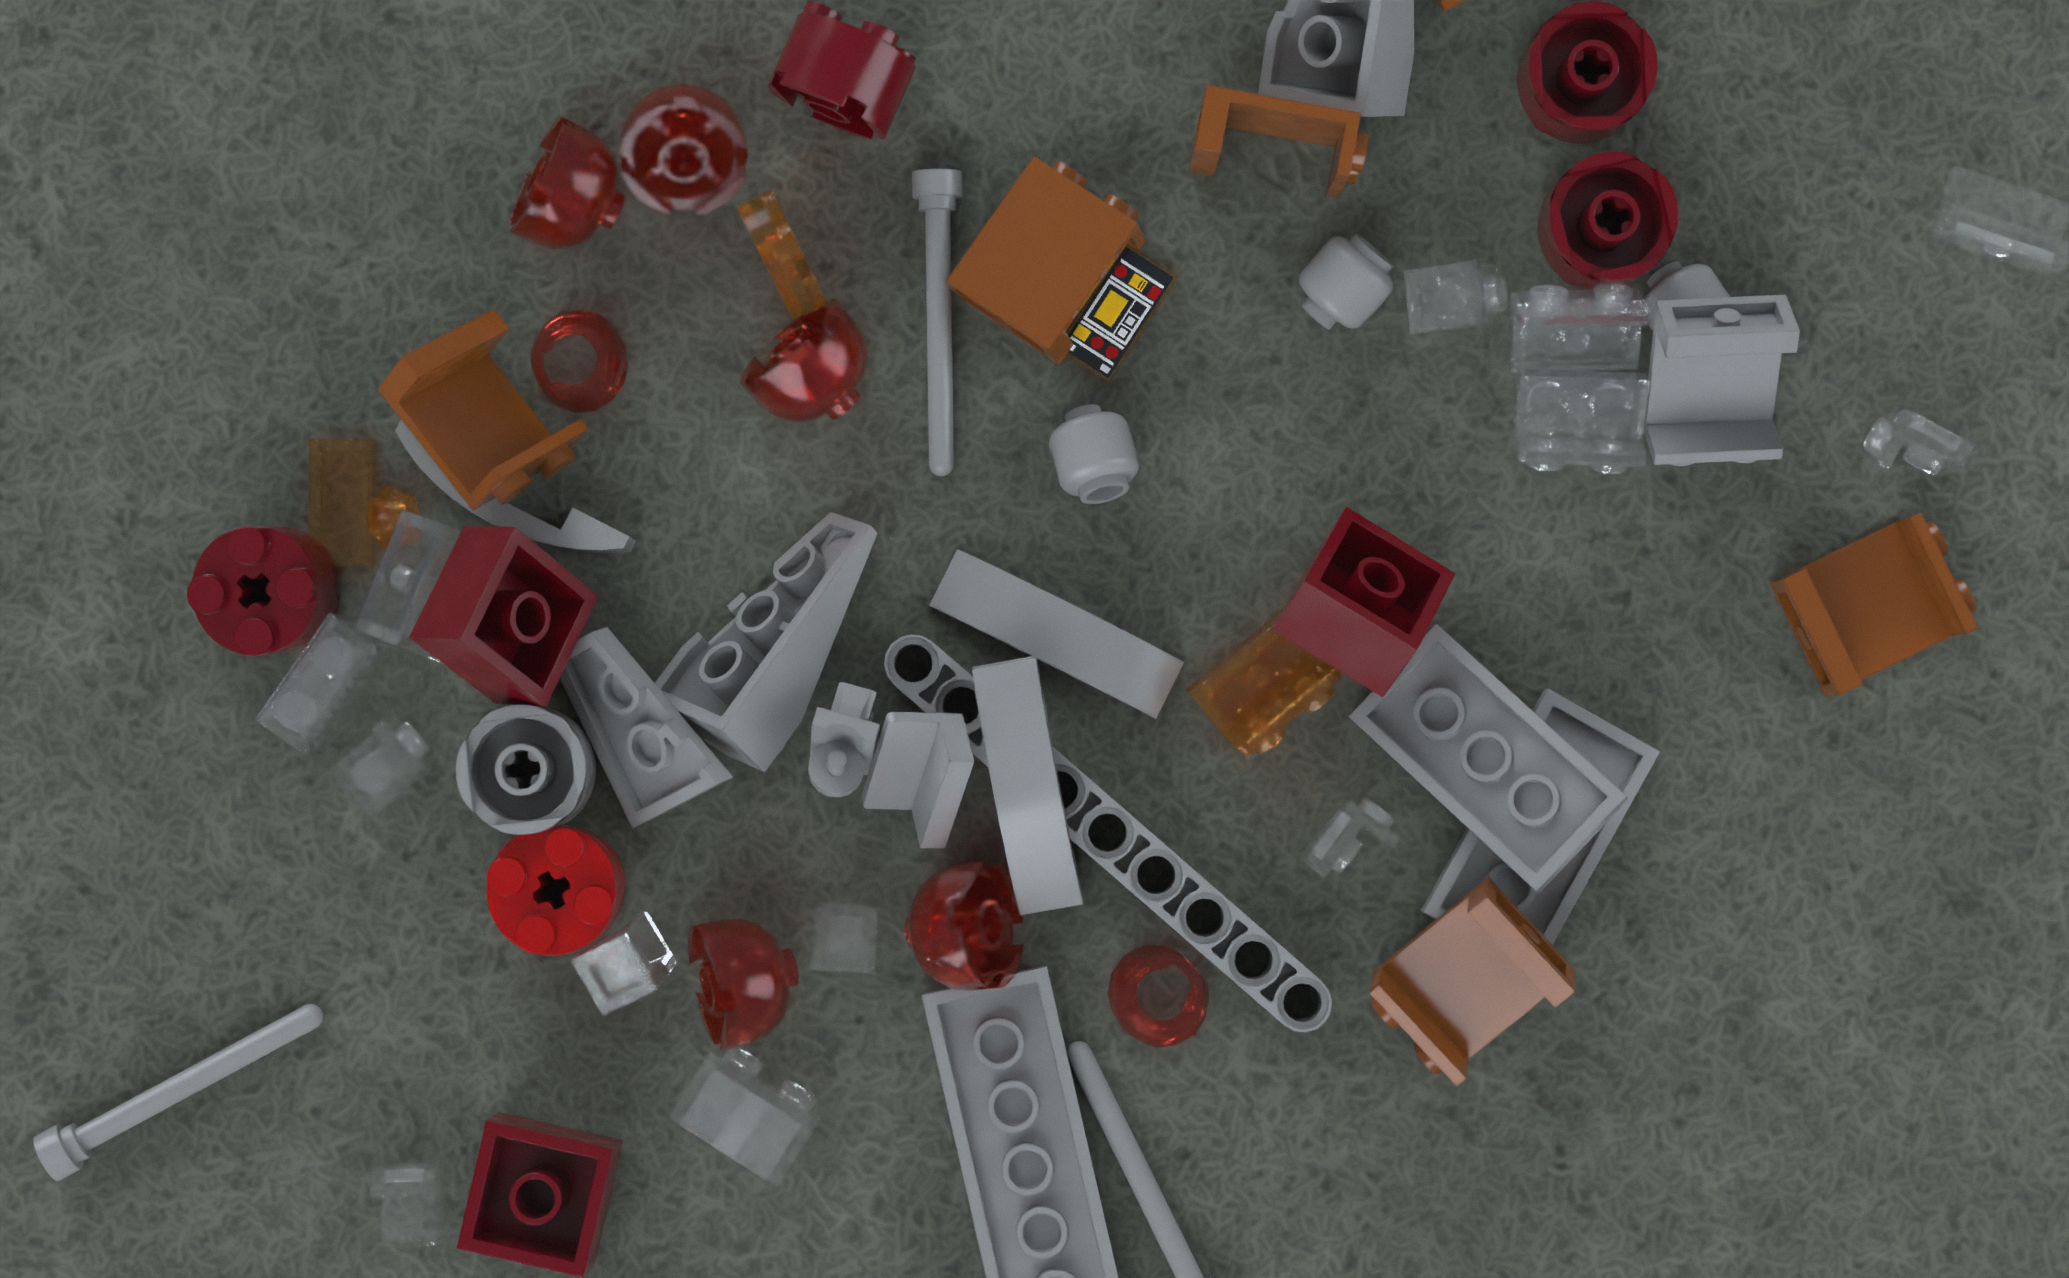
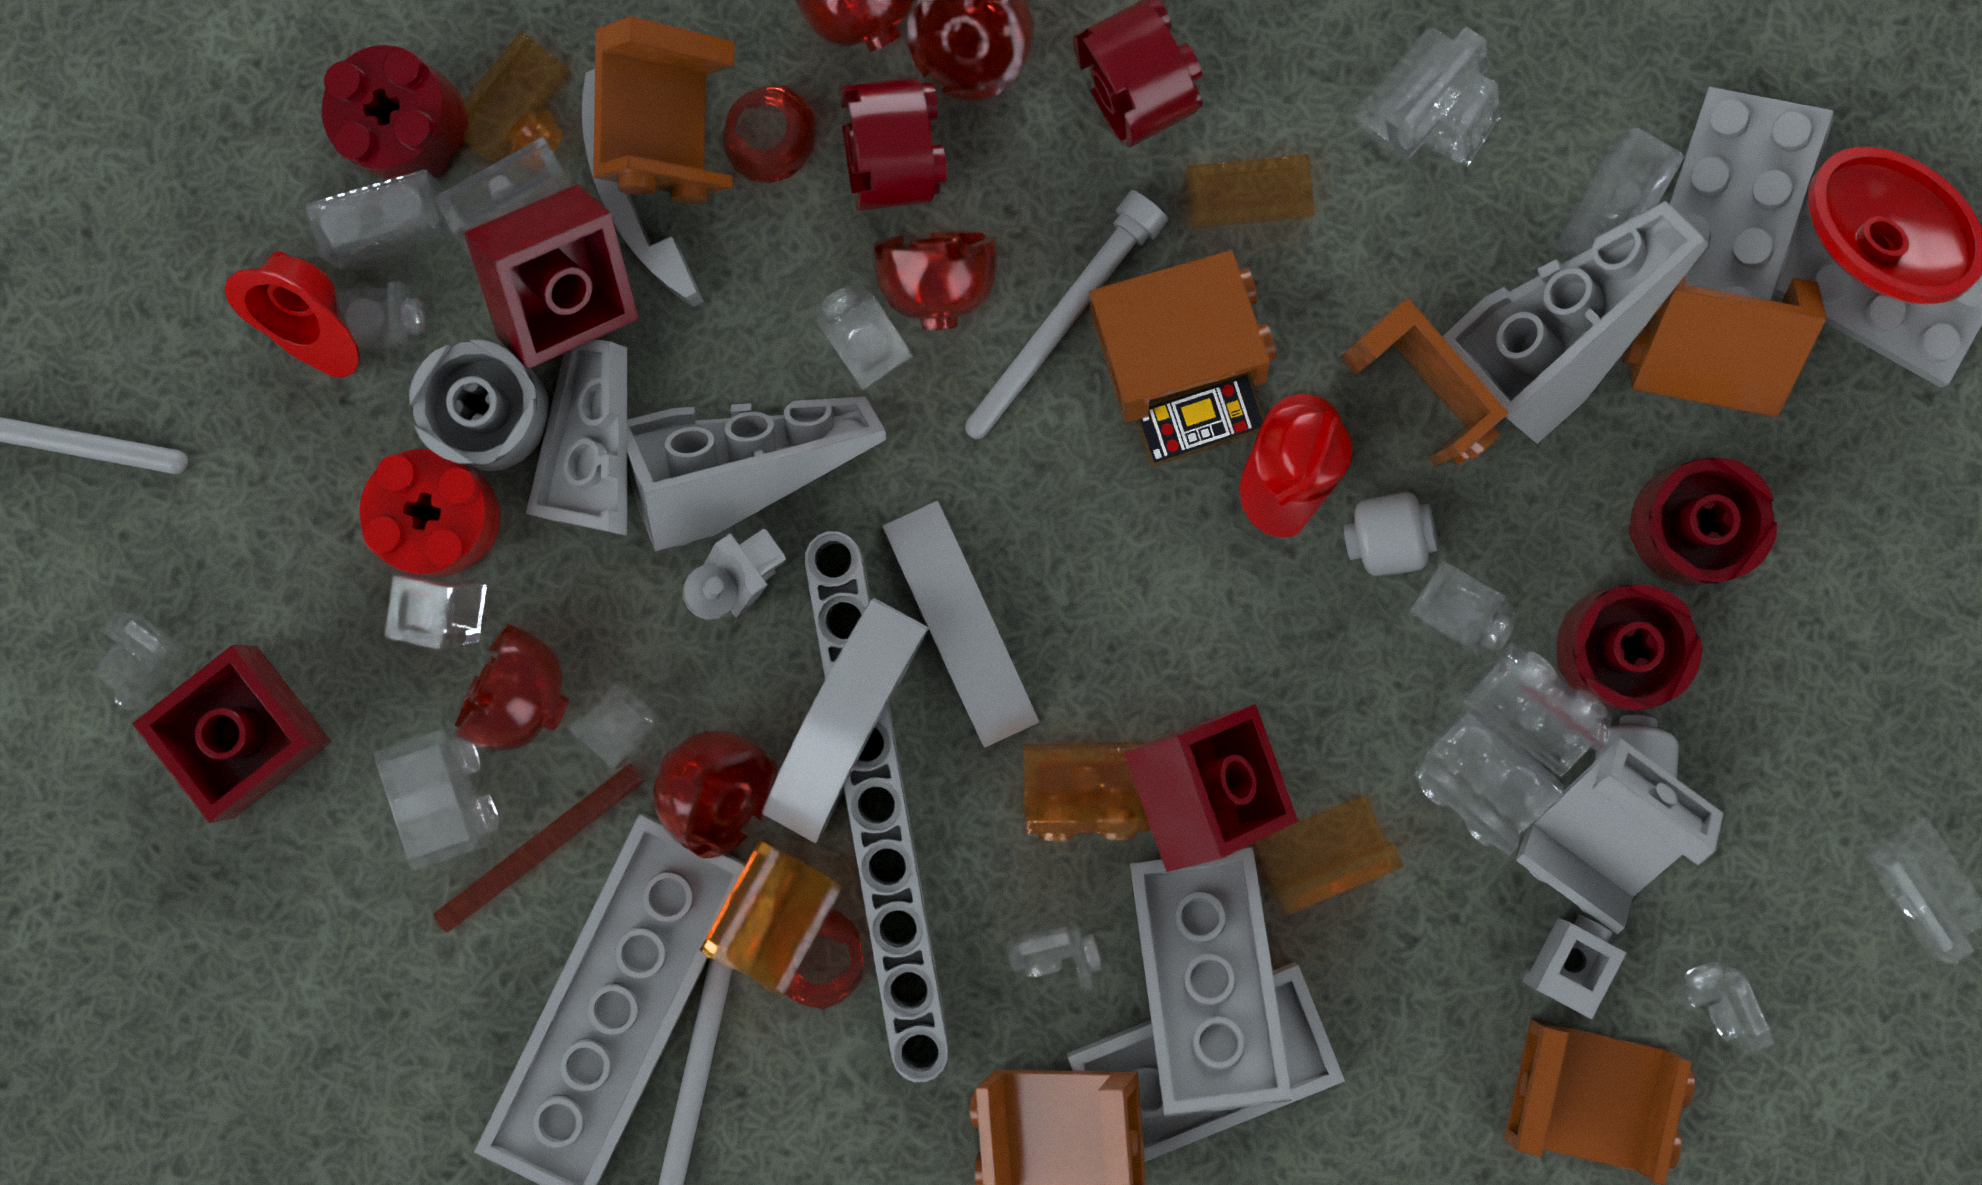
camera: 40 degrees right, 0 degrees up
clear orange plate [737,189,828,320] -> none
light grey panel [861,712,974,848] -> none
light grey head [1049,404,1140,504] -> none
none -> red piece [224,251,360,377]
none -> clear red bar [433,763,645,932]
none -> clear orange panel [699,840,841,996]
none -> clear bracket [812,285,913,390]
none -> dark red brick [840,77,947,211]
none -> clear orange tile [1186,154,1315,229]
none -> red piece [1239,393,1352,538]
none -> clear orange panel [1254,796,1404,915]
none -> light grey brick [1522,914,1627,1019]

